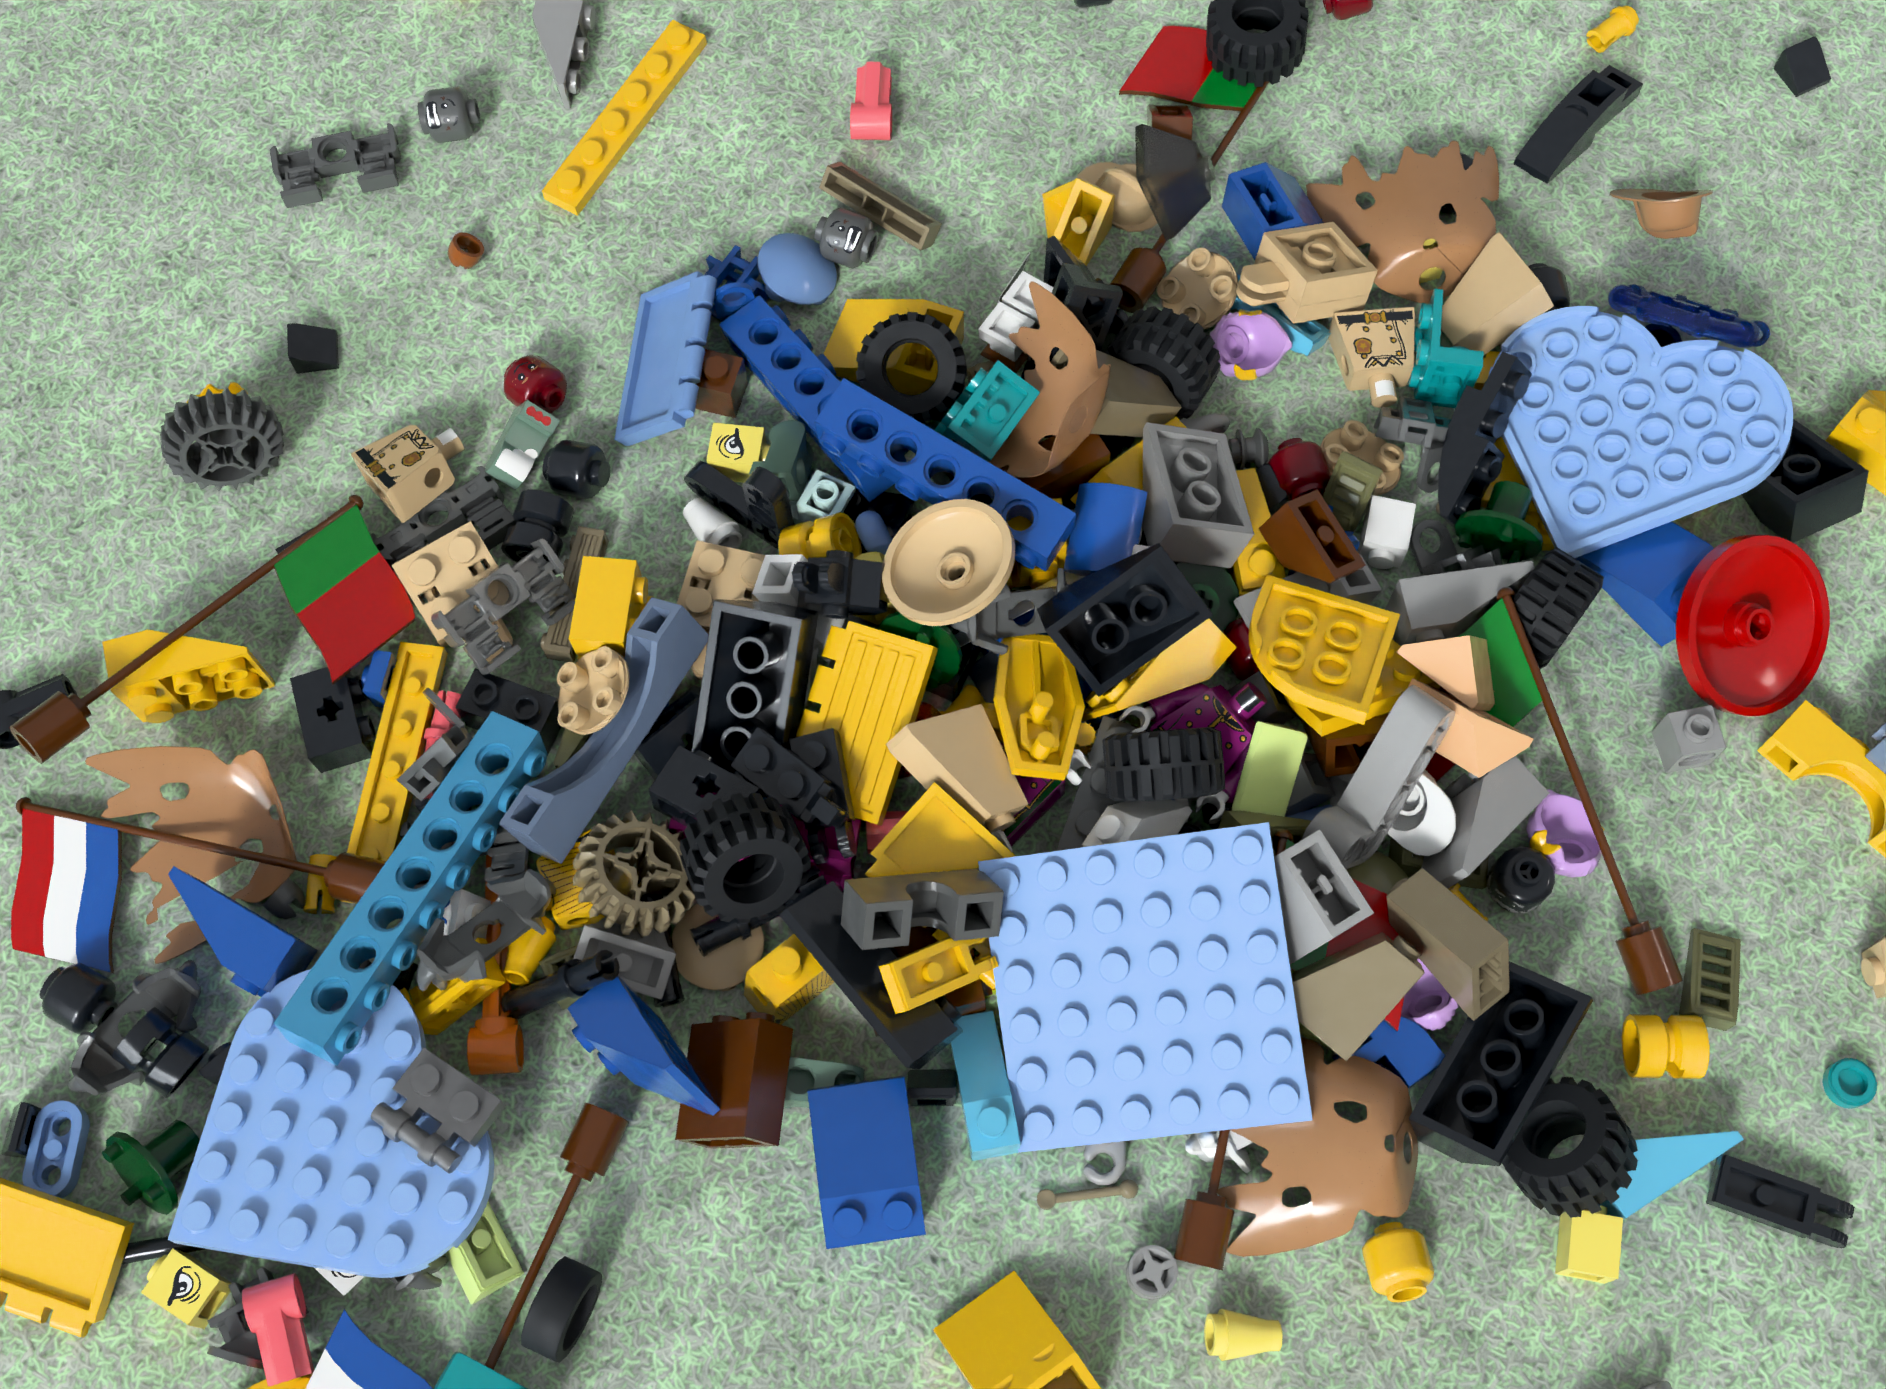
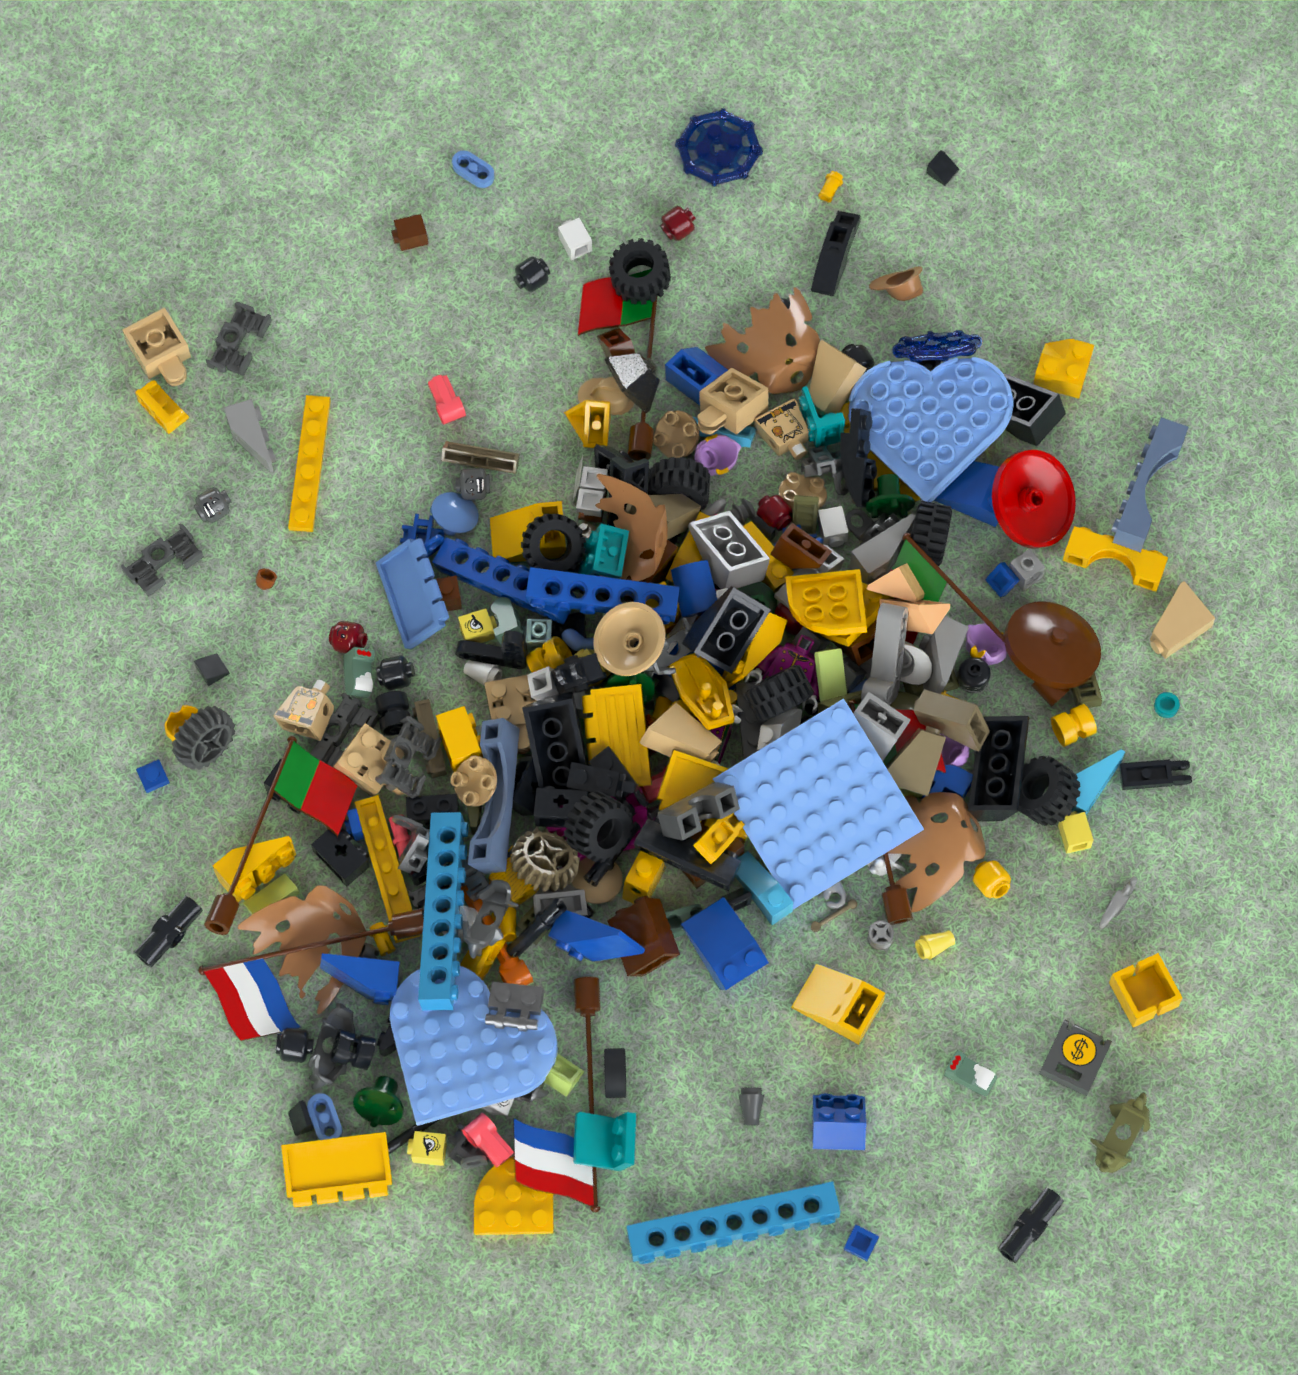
camera: 25 degrees left, 0 degrees up
none -> blue plate [136,759,170,793]
none -> yellowish green slope [243,873,300,914]
none -> blue plate [985,562,1020,598]
none -> reddish brown dish [1004,601,1101,689]

